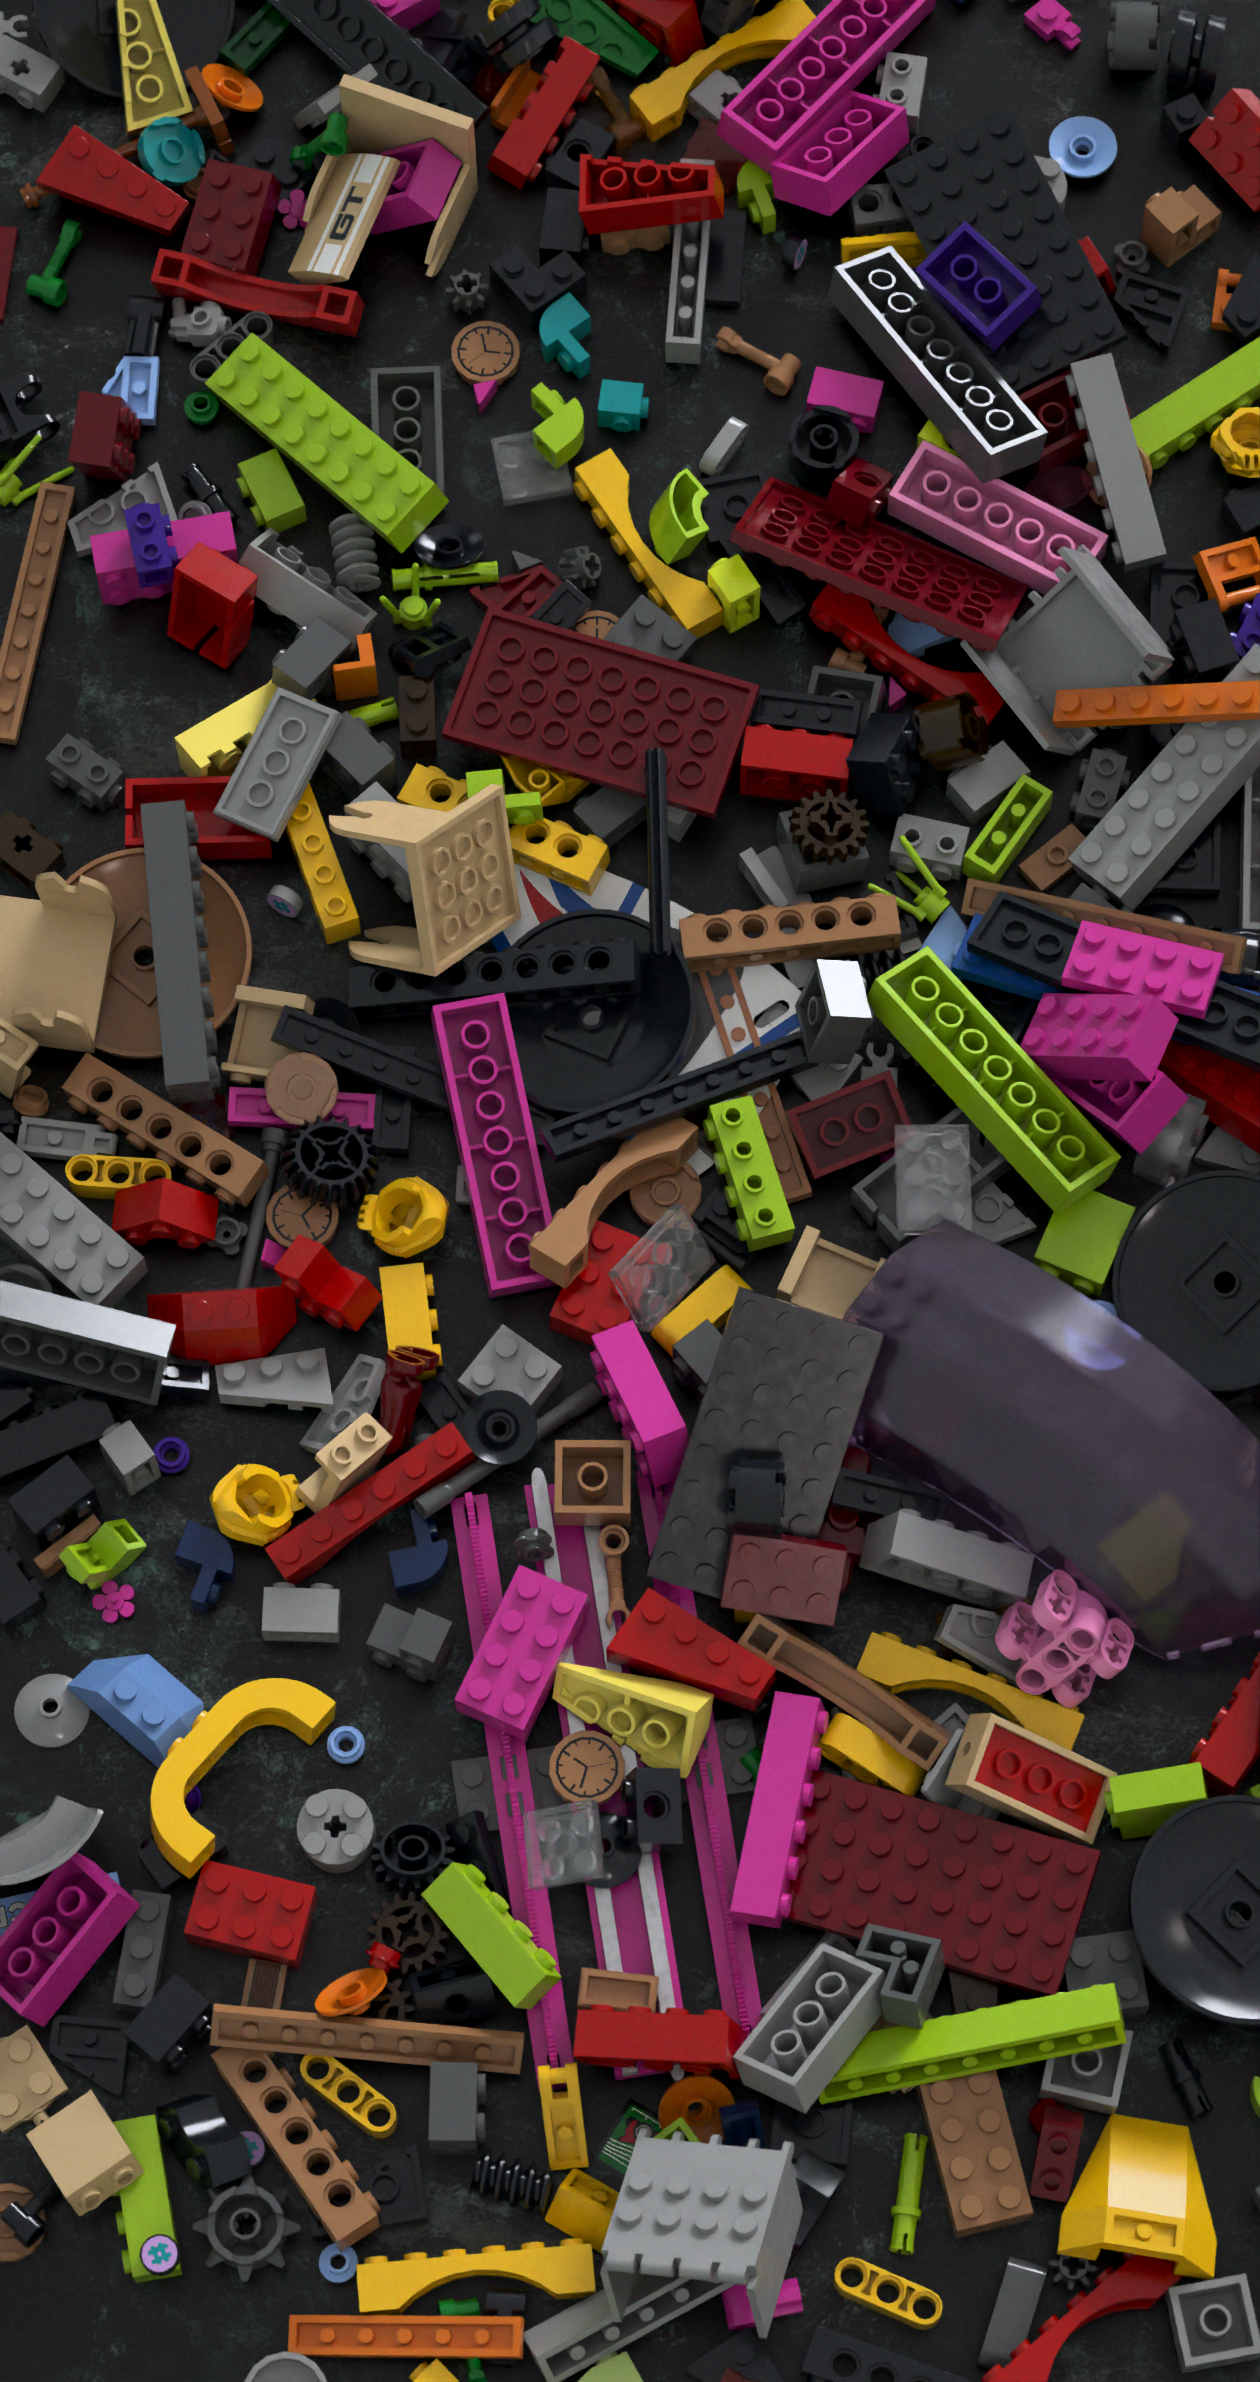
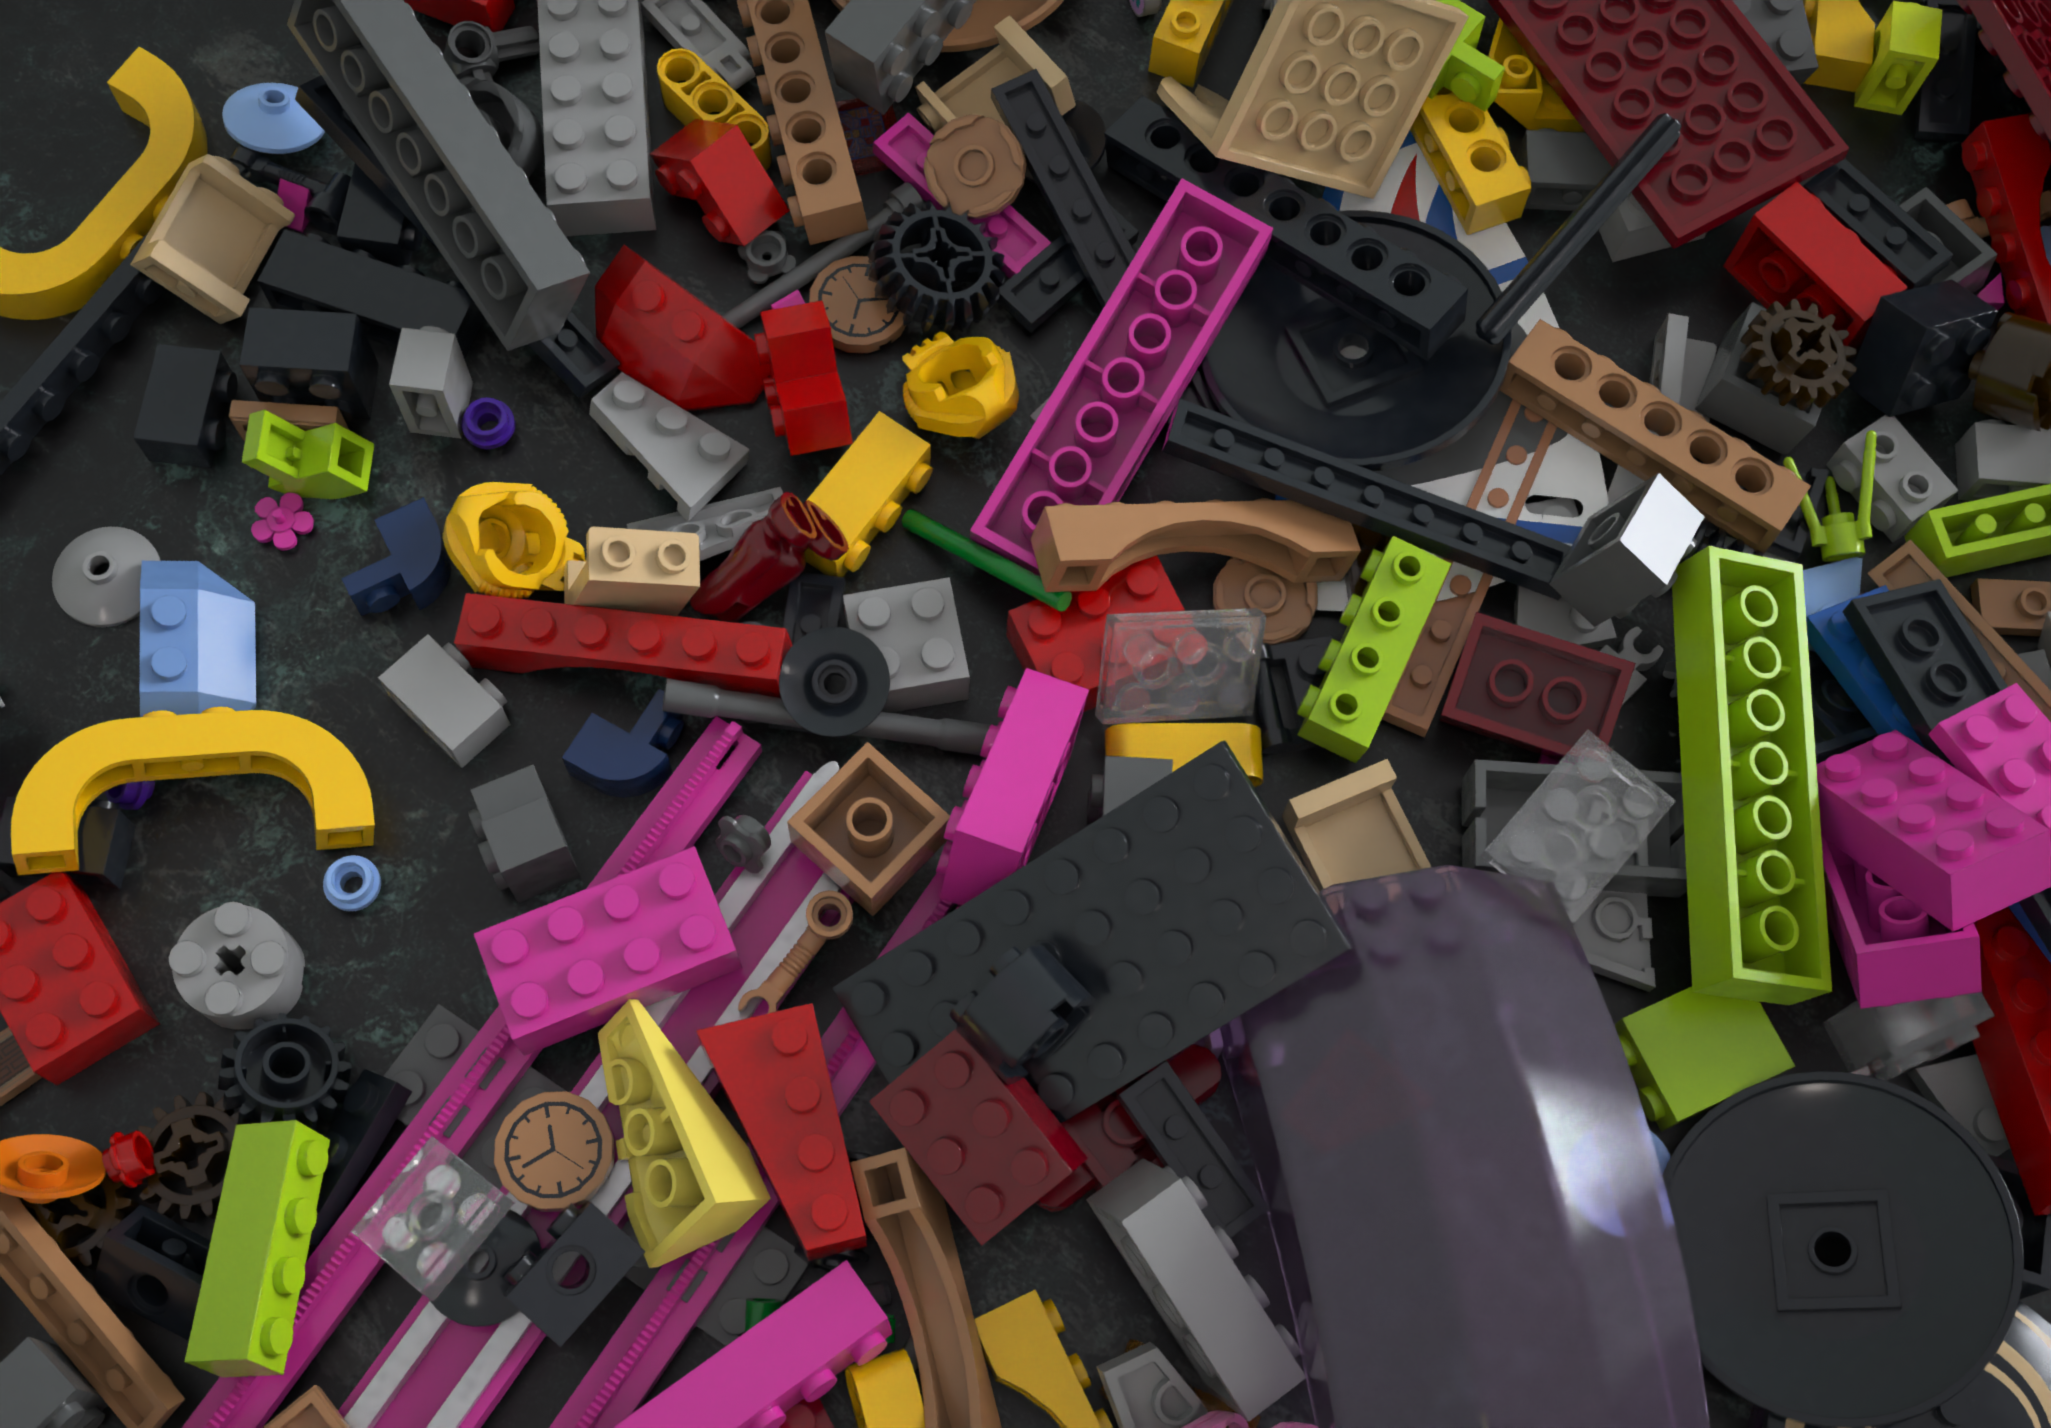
camera: 35 degrees right, 0 degrees up
none -> green bar [902,509,1072,612]

